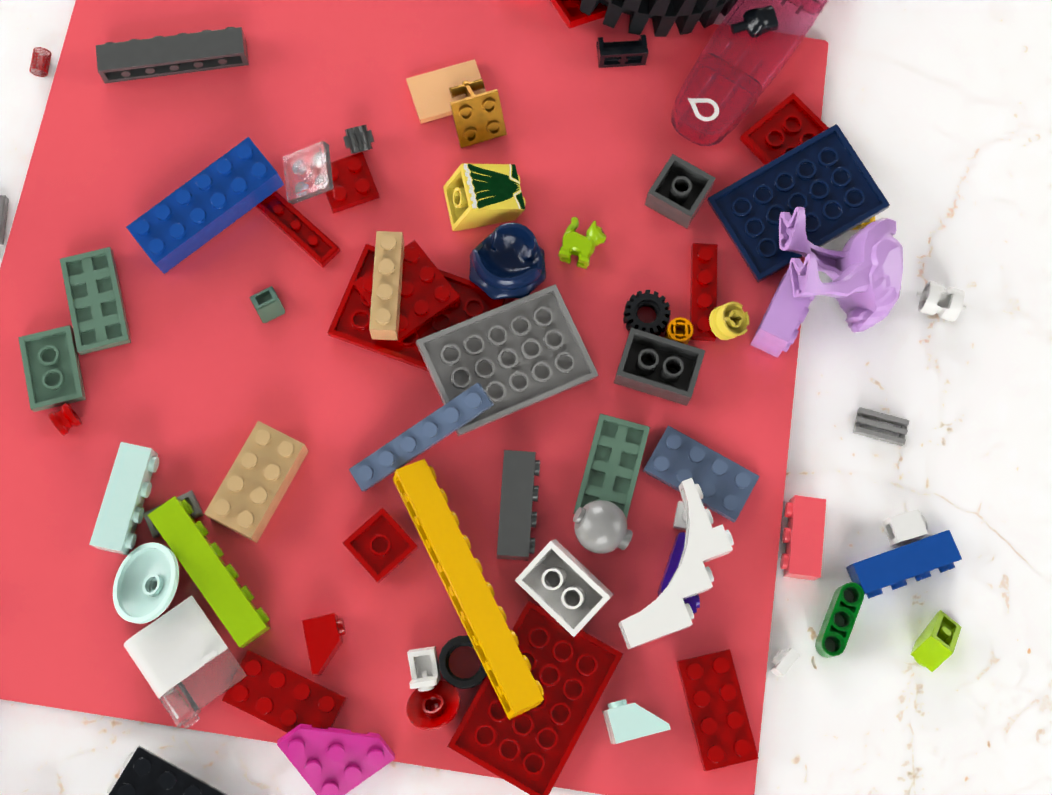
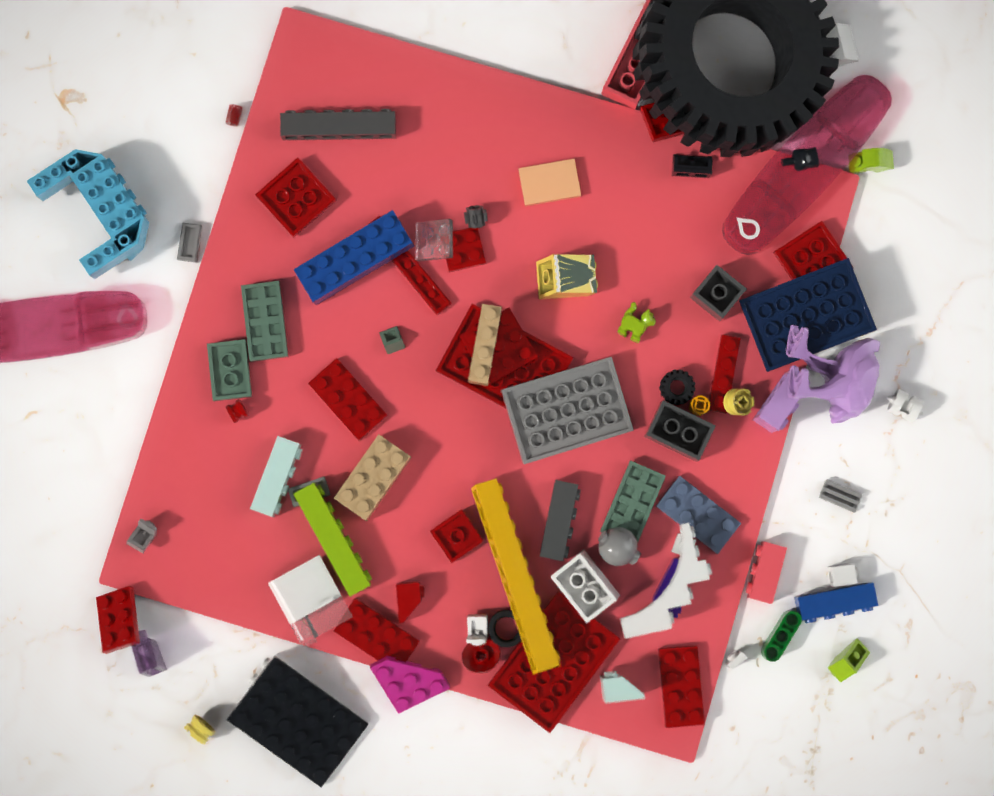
camera: 10 degrees right, 10 degrees up
light aqua dish [113,542,179,624] -> none
sand blue plate [349,382,494,491] -> none
pearl gold plate [449,78,507,148] -> none
dark blue piece [469,223,546,300] -> none
none -> red plate [255,157,336,238]
none -> red plate [308,358,388,441]
none -> lime brick [848,148,894,174]

